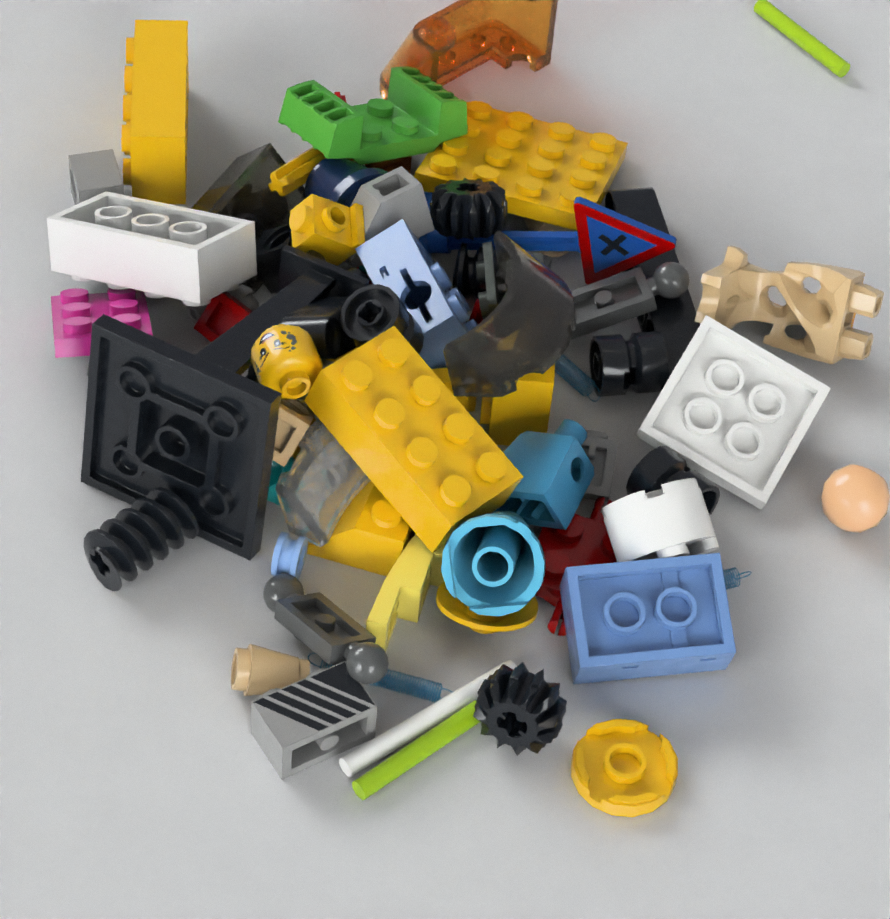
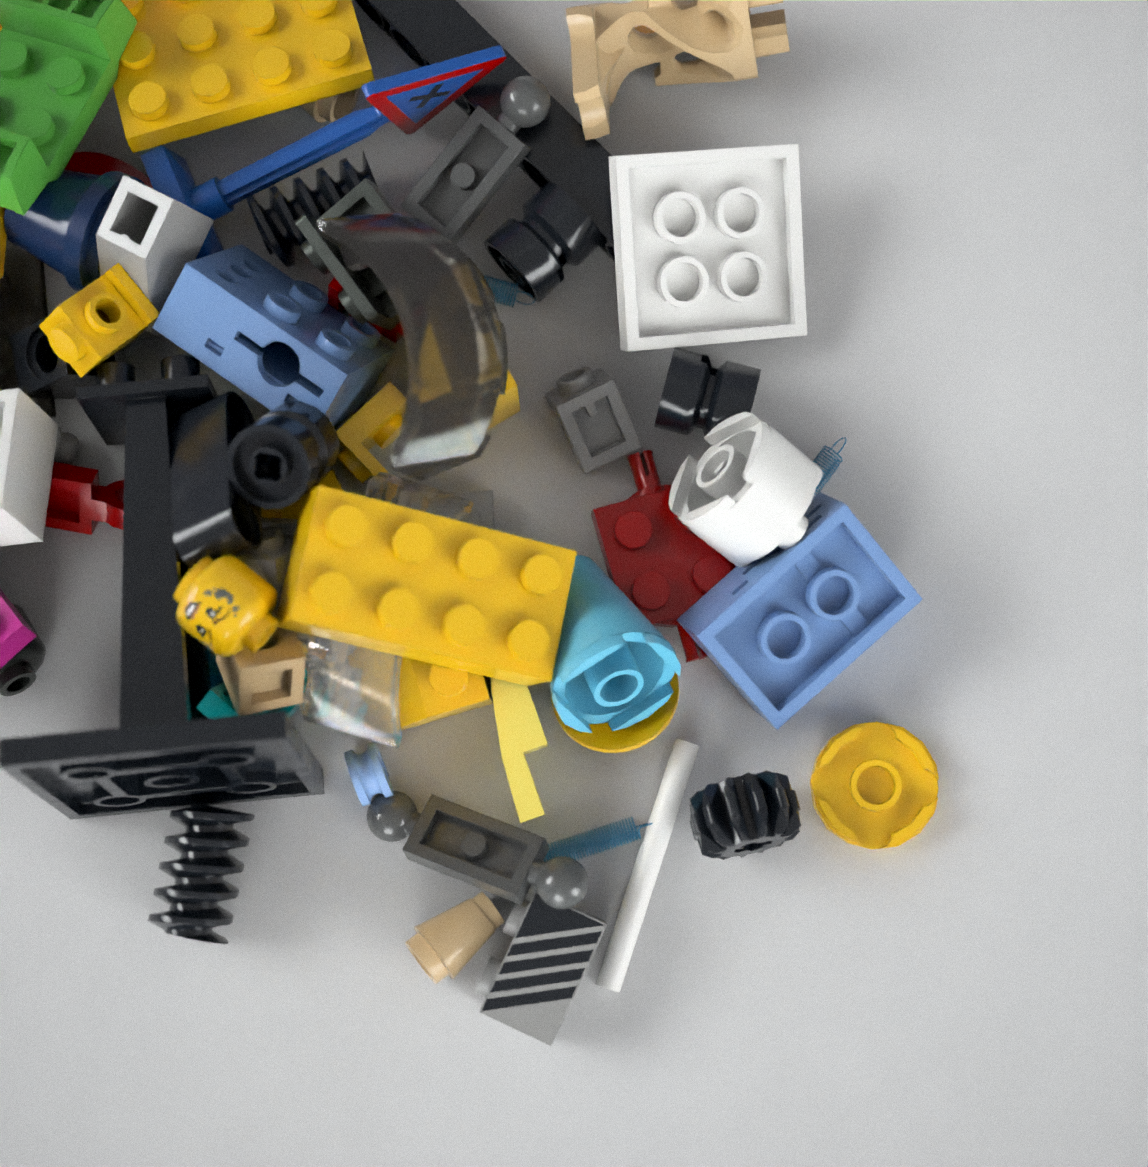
camera: 30 degrees left, 35 degrees up
lime bar [352,700,481,800] -> none
black gear [430,178,508,241] -> none
dark azure torso [494,419,594,530] -> none
light nougat piece [821,464,890,533] -> none

